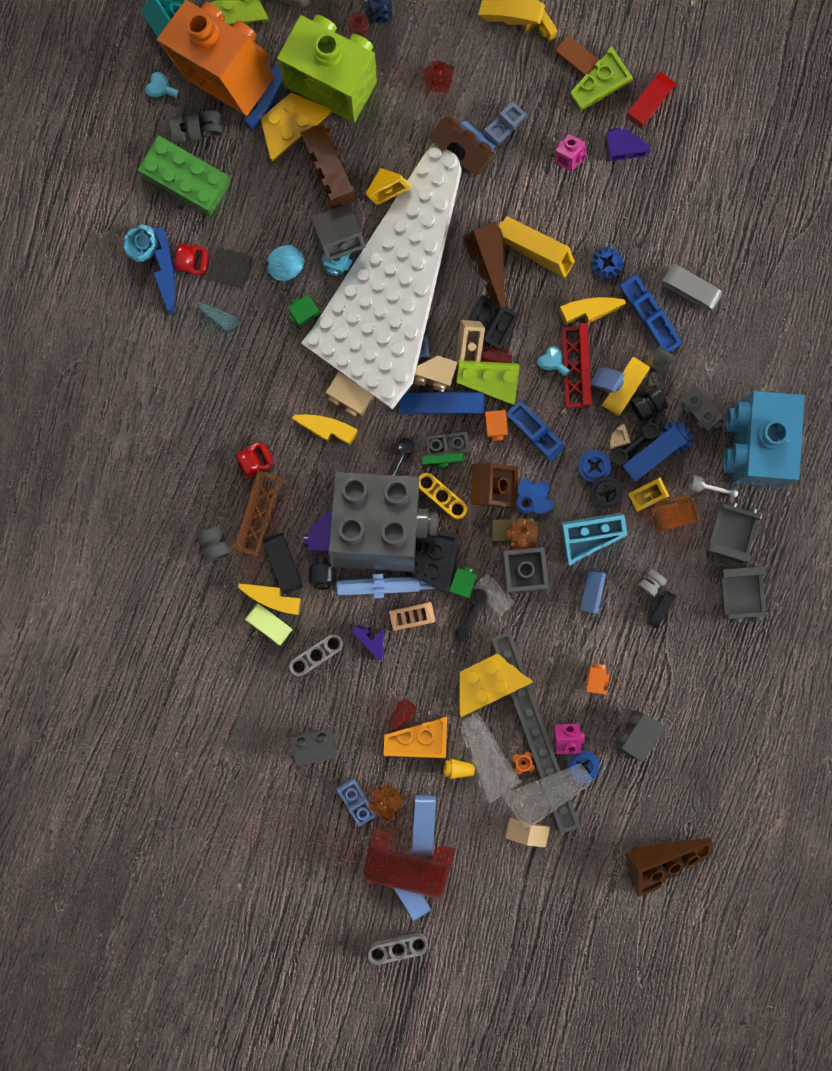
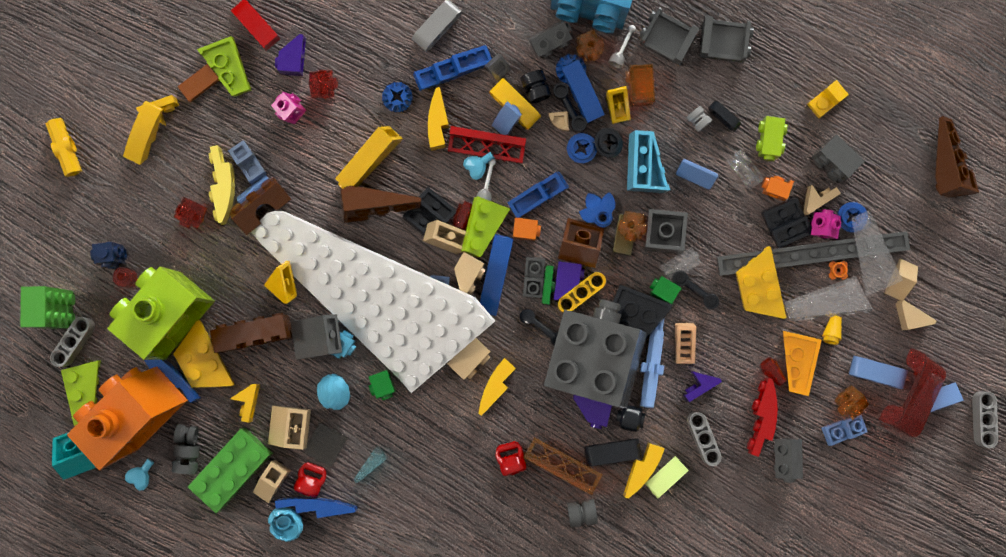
camera: 75 degrees left, 0 degrees up
none -> light yellow slope [209,145,235,225]
none -> yellow slope [230,383,260,423]
none -> tan slope [253,460,291,503]
none -> tan slope [268,406,311,450]
none -> clear red brick [309,70,338,99]
none -> hinge [476,159,496,201]
none -> dark purple slope [553,261,585,301]
none -> clear orange brick [576,29,605,62]
none -> clear hinge [727,150,764,190]
none -> red slope [747,378,778,457]
none -> lime brick [756,116,788,161]
none -> black slope [761,196,812,248]
none -> tan slope [803,185,841,215]
none -> yellow slope [807,80,849,118]
none -> tan slope [896,300,936,330]

